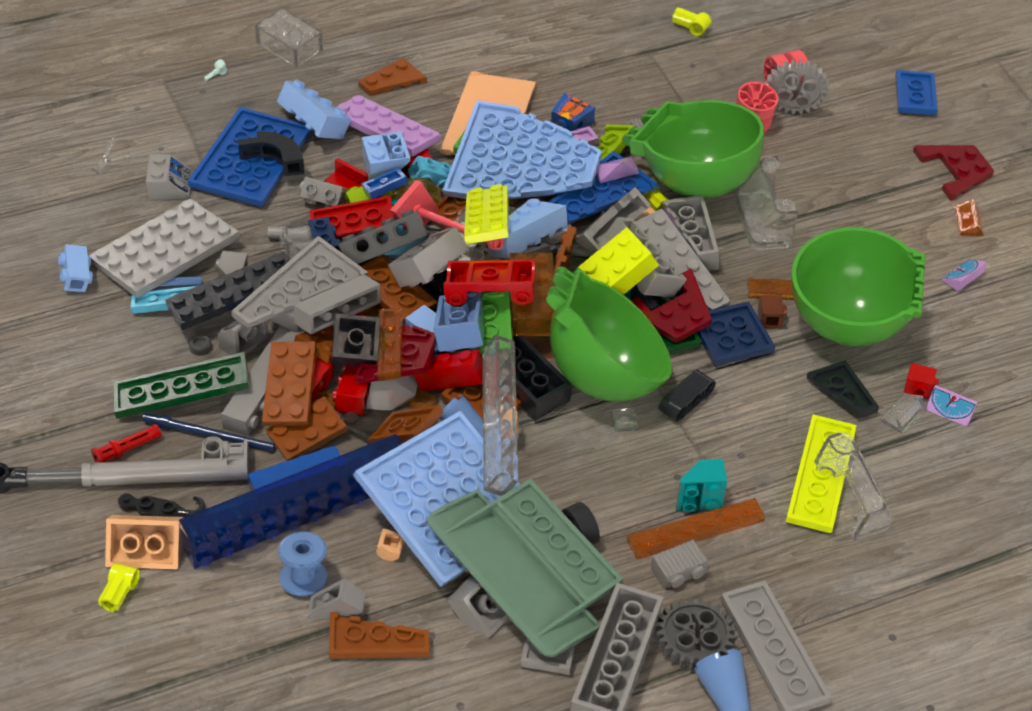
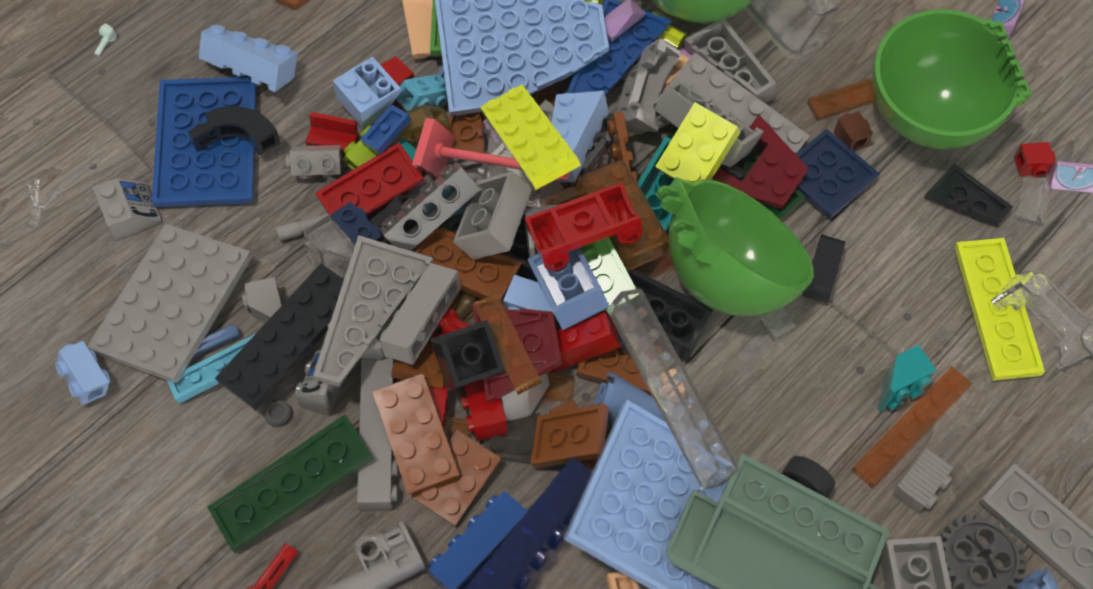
camera: 25 degrees left, 15 degrees up
dark blue bar [143,413,275,452] -> none
lavender plate [337,95,441,157] -> none

